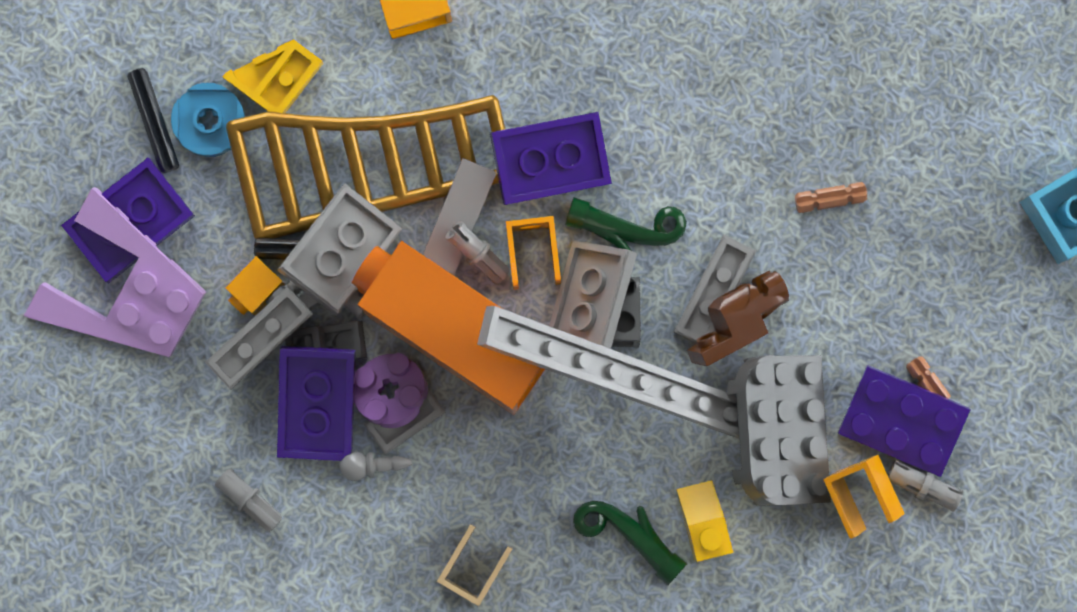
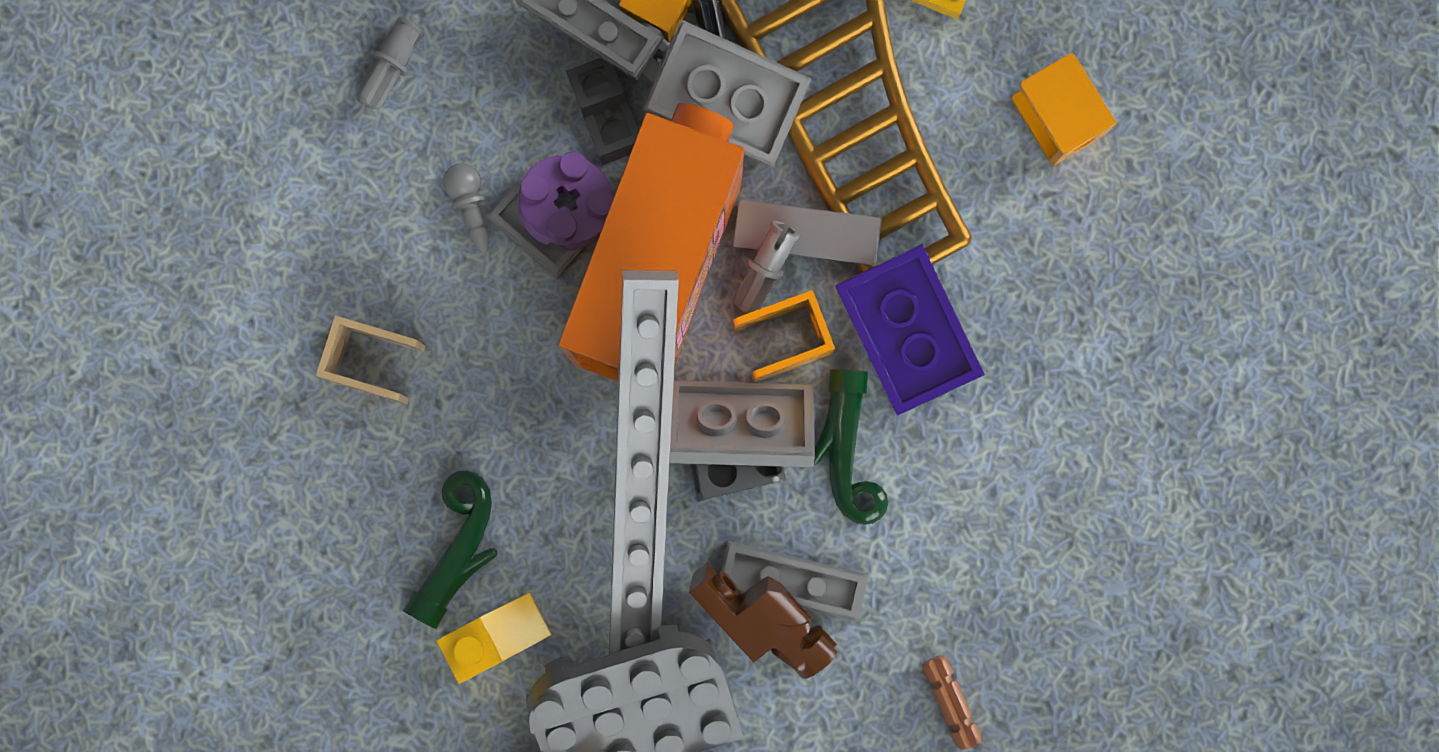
camera: 75 degrees right, 0 degrees up
dark purple plate [277,346,356,461] -> none

